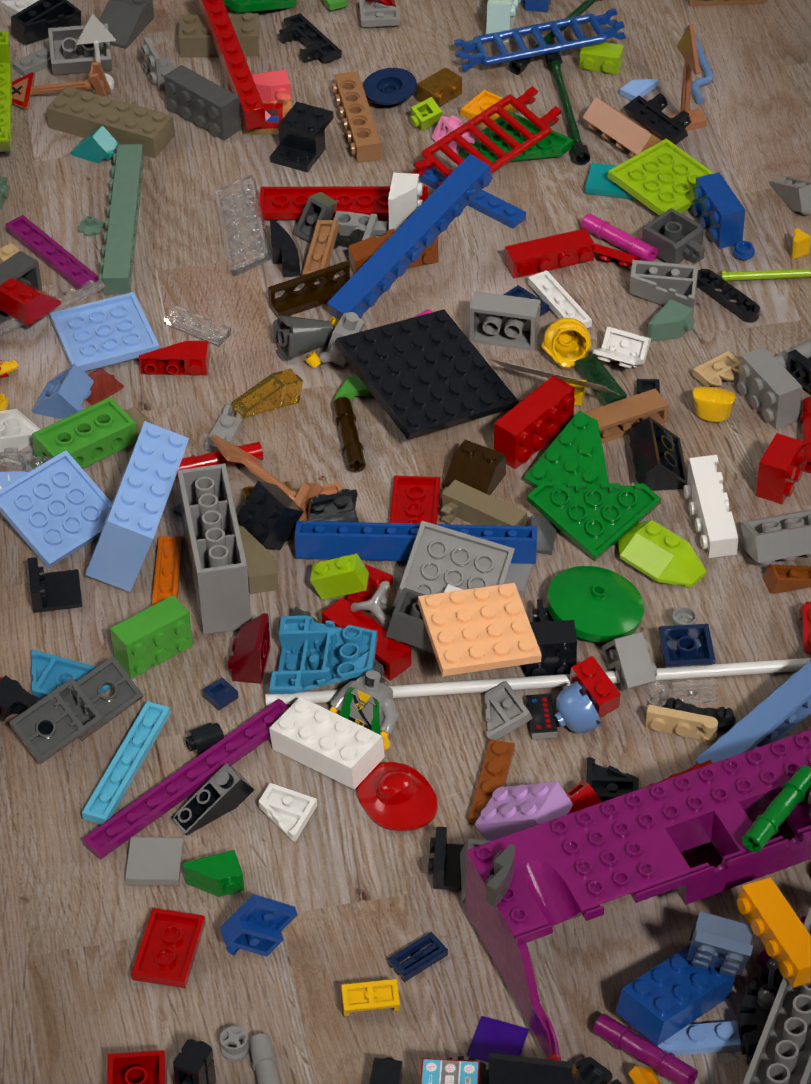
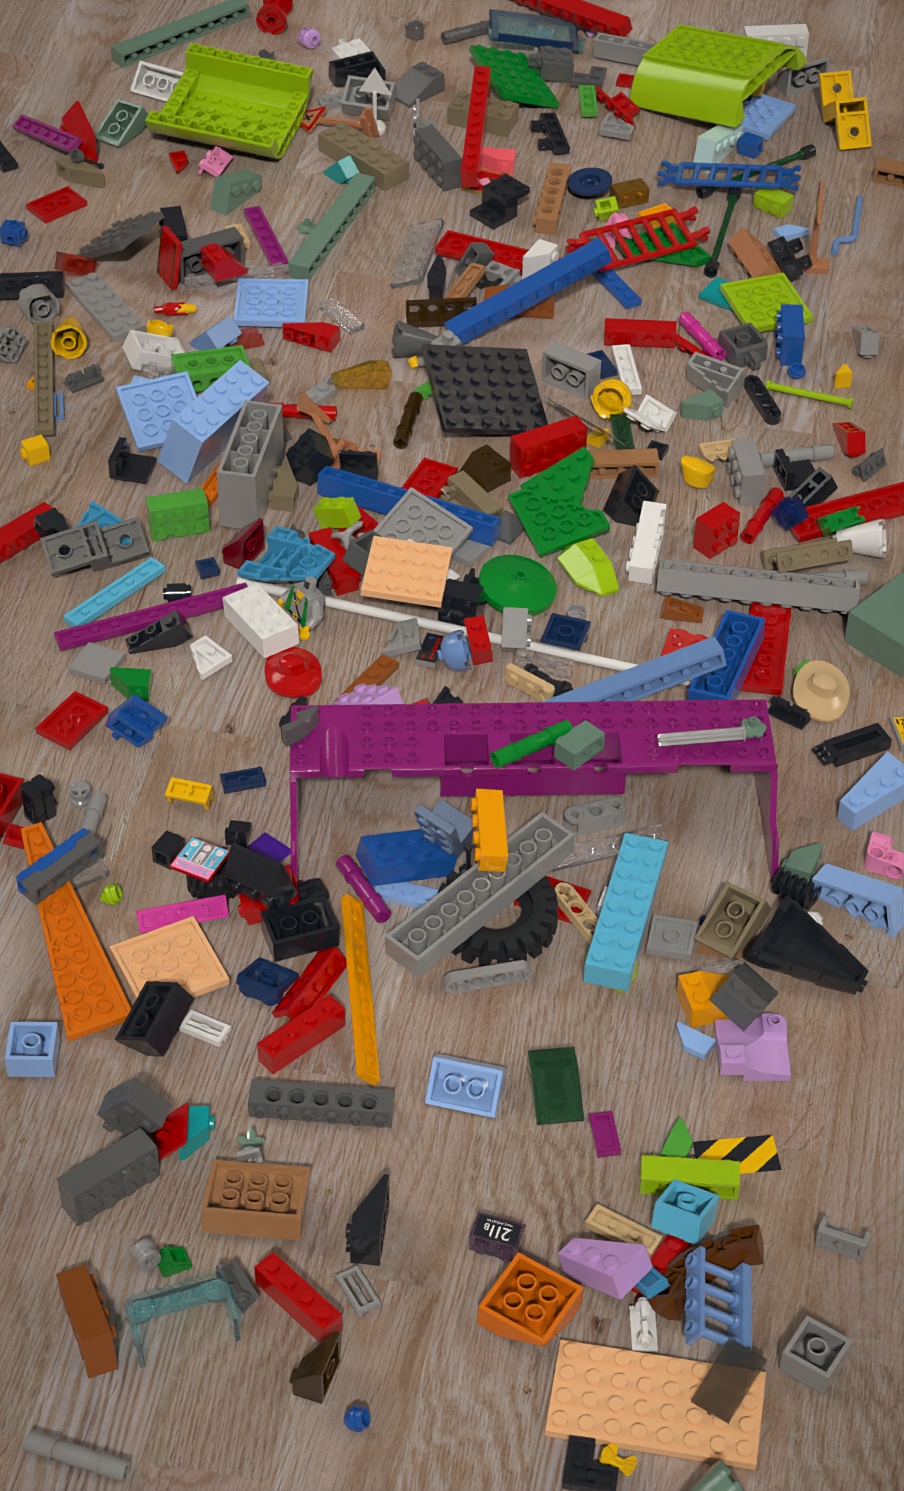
camera: 20 degrees right, 0 degrees up
none -> black bracket [224,820,252,847]

